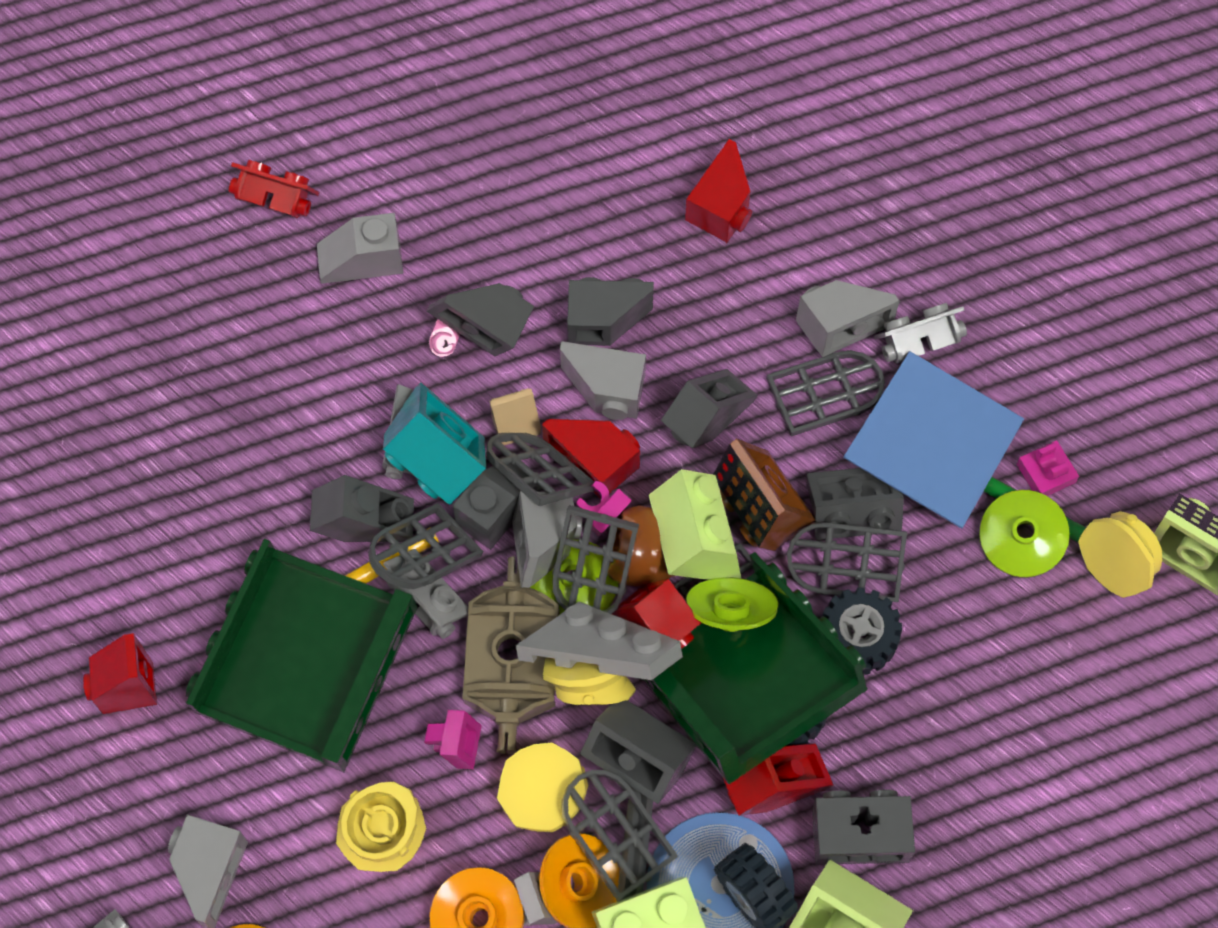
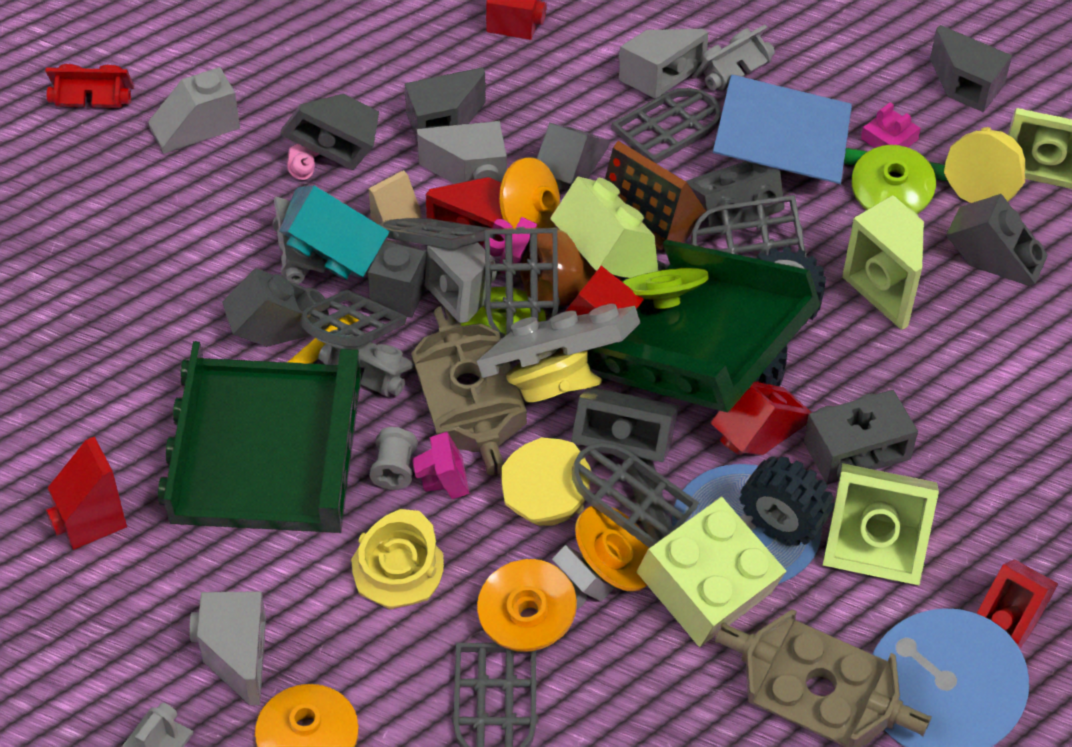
camera: 20 degrees left, 15 degrees down
none -> light grey bush [369,427,418,490]
none -> light orange dish [500,158,560,228]
none -> yellowish green slope [842,195,924,330]
none -> dark grey slope [930,25,1012,112]
none -> dark grey slope [946,194,1048,286]

